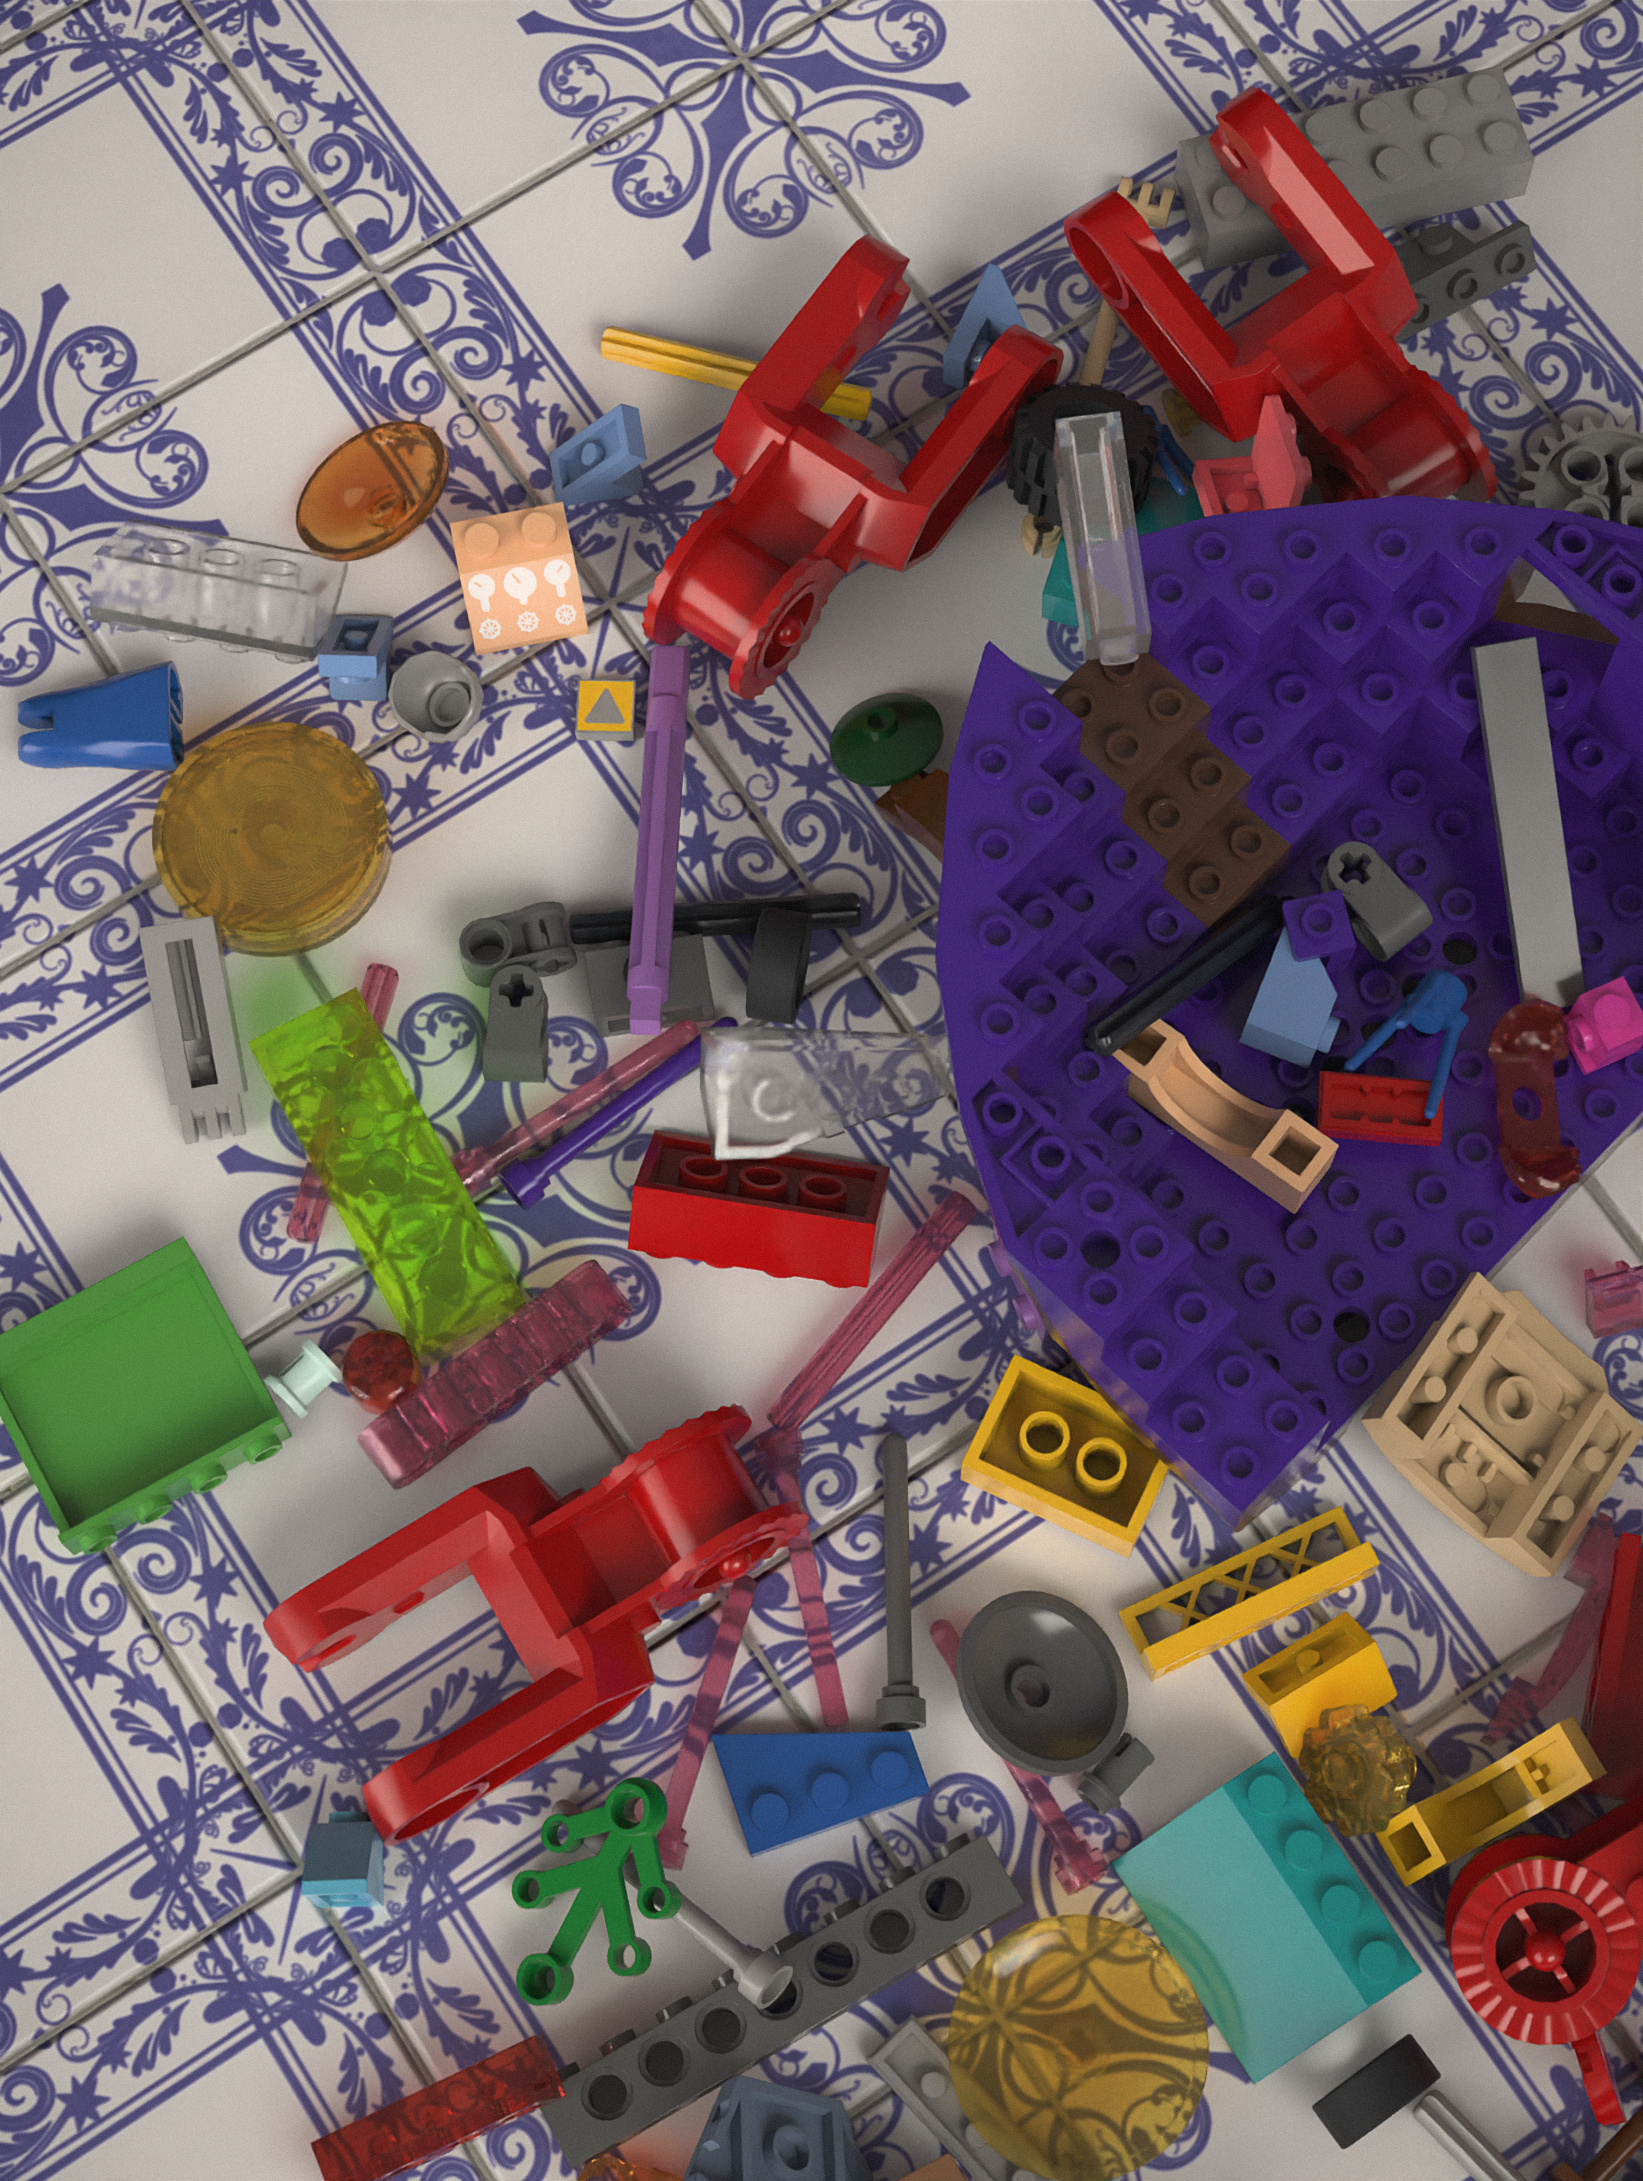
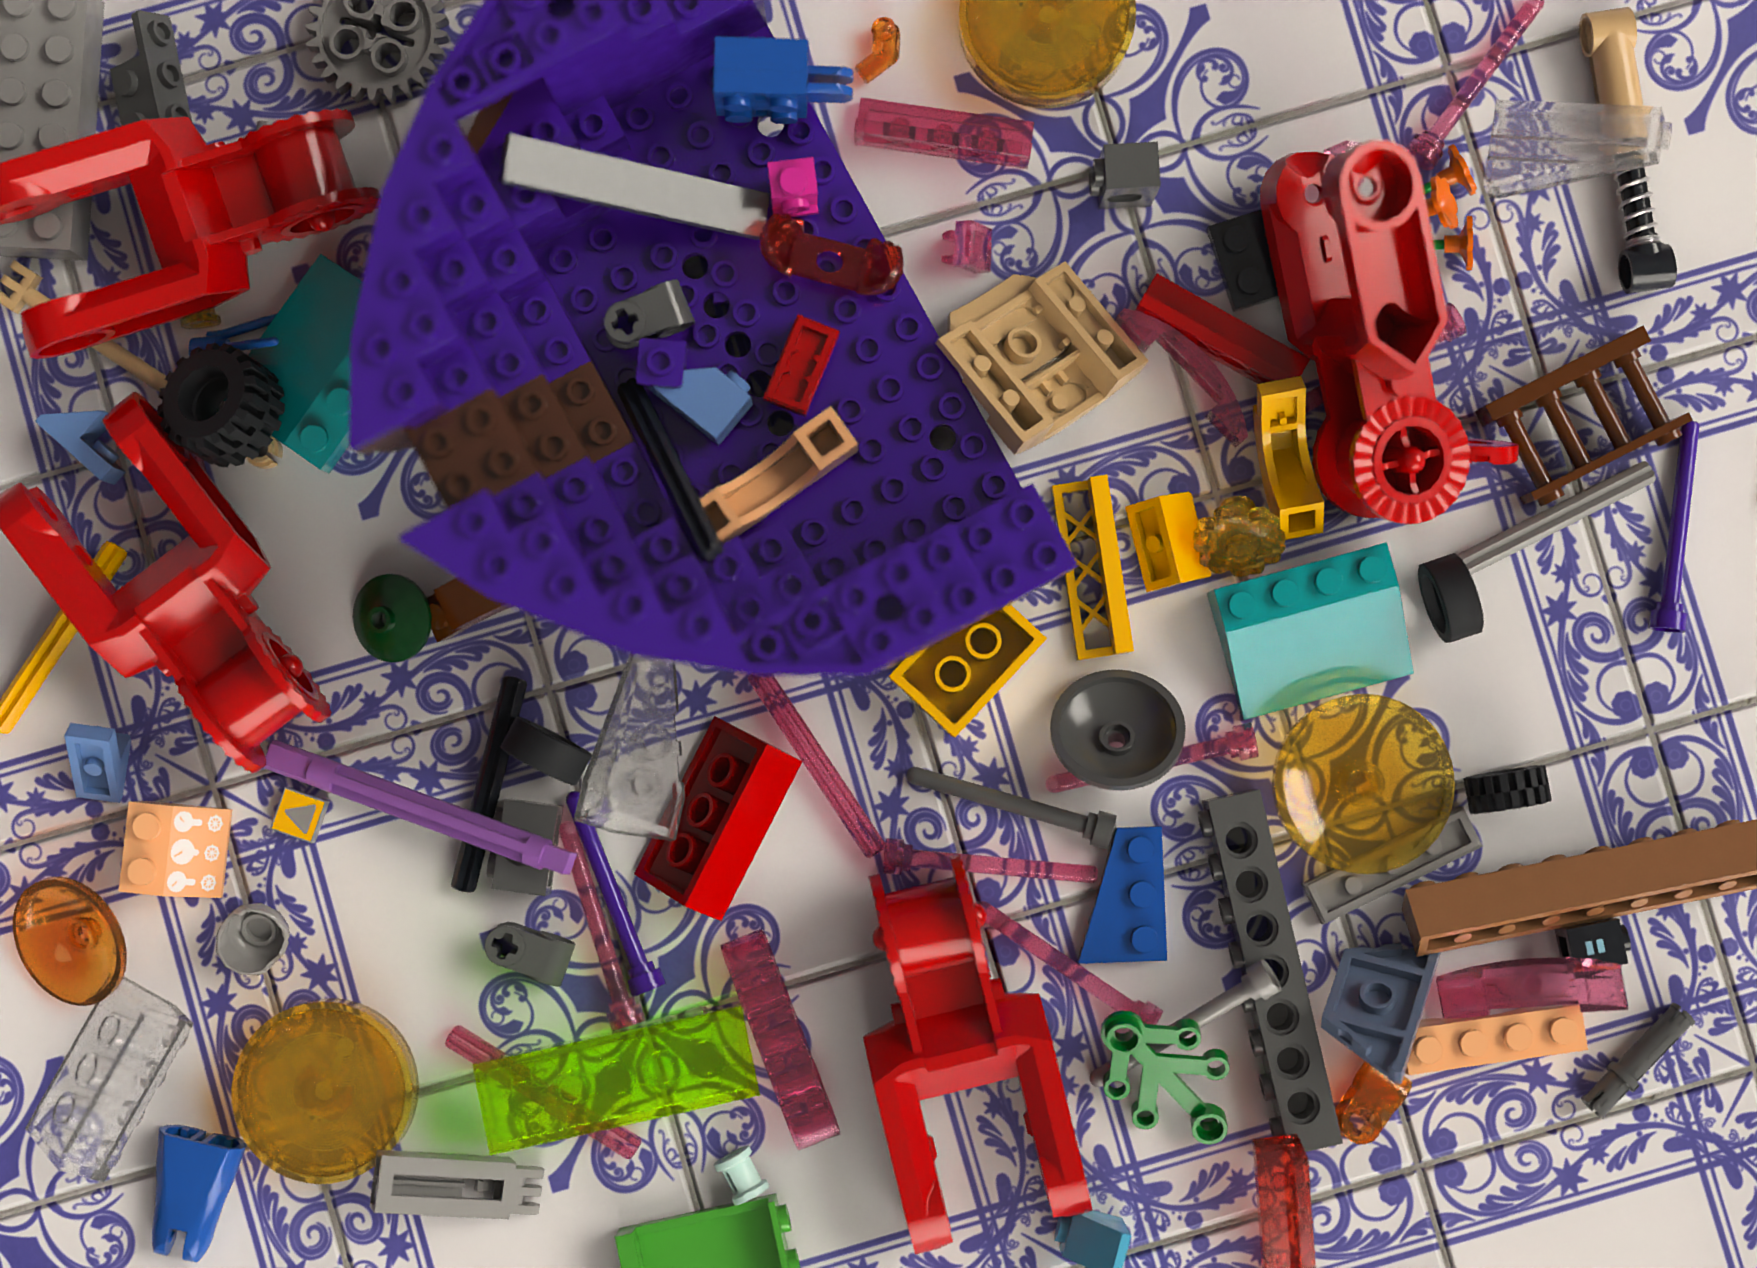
camera: 75 degrees left, 15 degrees up
medium blue slope [318,615,393,701] -> none
clear red head [341,1329,425,1416] -> none
dark grey piece [459,902,578,988] -> none
clear slope [1053,411,1152,665] -> none
dark grey pin [1076,1732,1155,1816] -> none
coral bracket [1192,395,1312,517] -> none
blue plant [1344,969,1469,1119] -> none

